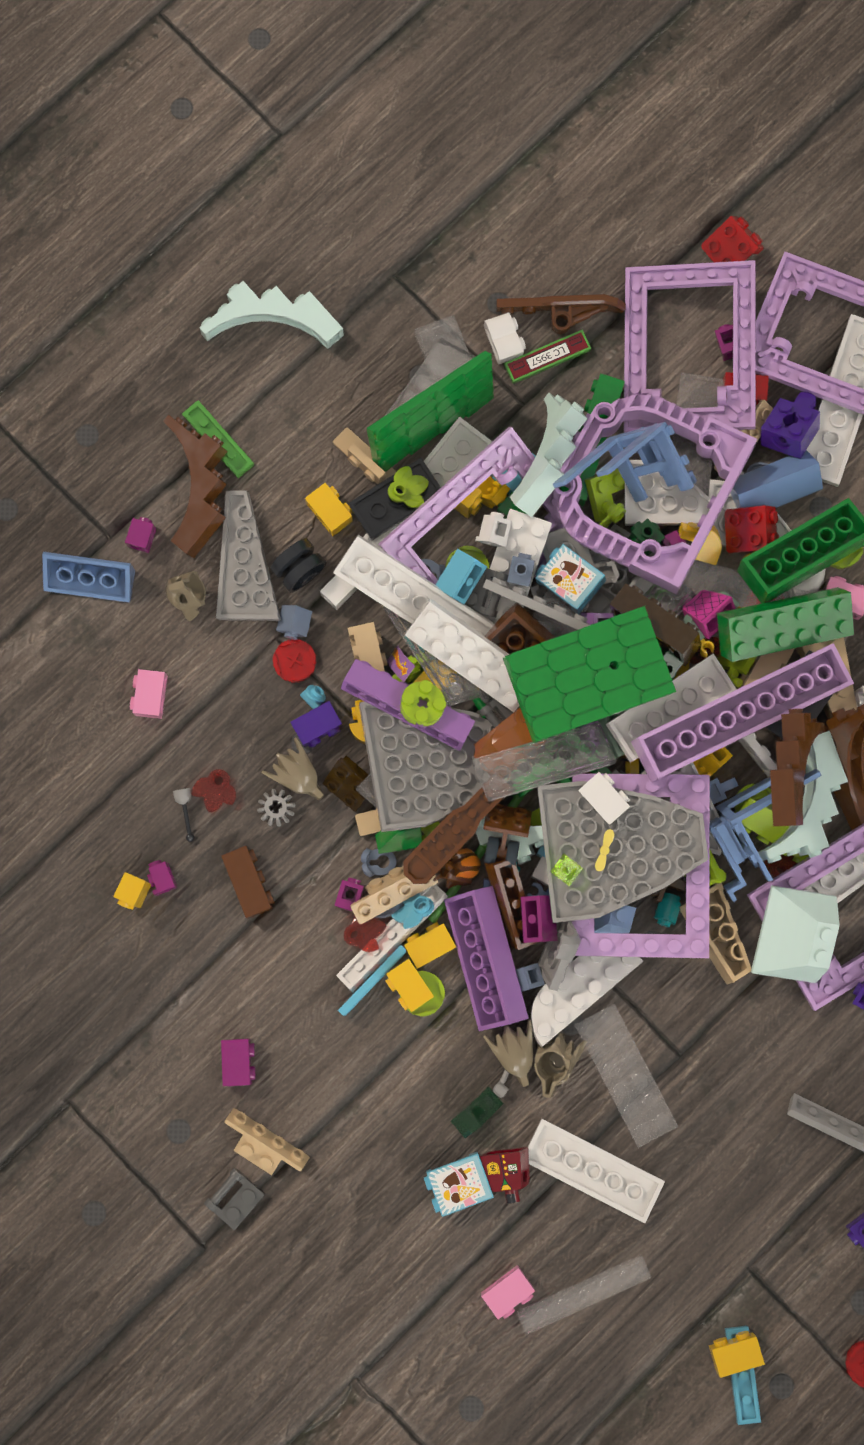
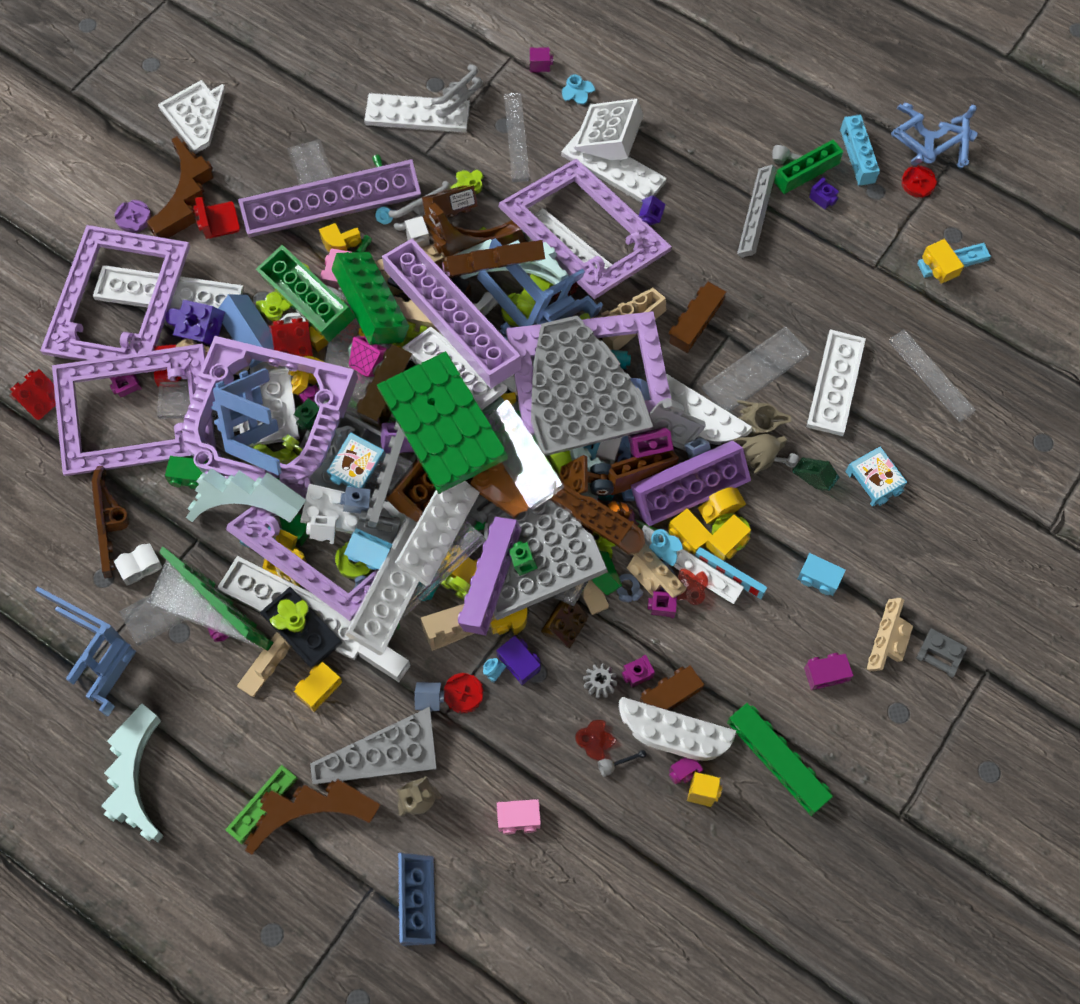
camera: 100 degrees left, 15 degrees down
magenta brick [125,517,157,553] -> none
dark tan piece [261,738,324,800] -> none
black wheel [270,538,327,593] -> none
medium lavender sticker [387,645,415,682] -> none
lime plate [400,680,446,726] -> none
dark red torso [480,1147,530,1204] -> none
bright pink brick [481,1265,535,1319] -> none
tile [504,330,591,384] -> none
clear neon green tile [550,854,583,886] -> none
white brick [578,772,630,825] -> none
light yellow piece [595,829,614,871] -> none
light aqua slope [751,885,840,983] -> none
none -> medium blue piece [35,587,136,716]
none -> lime plate [256,292,291,321]
none -> green brick [509,542,538,576]
none -> white plate [619,697,736,761]
none -> magenta brick [622,655,655,687]
none -> reddish brown brick [668,282,727,353]
none -> yellow brick [698,487,746,524]
none -> green brick [727,703,833,816]
none -> medium azure brick [797,553,845,596]

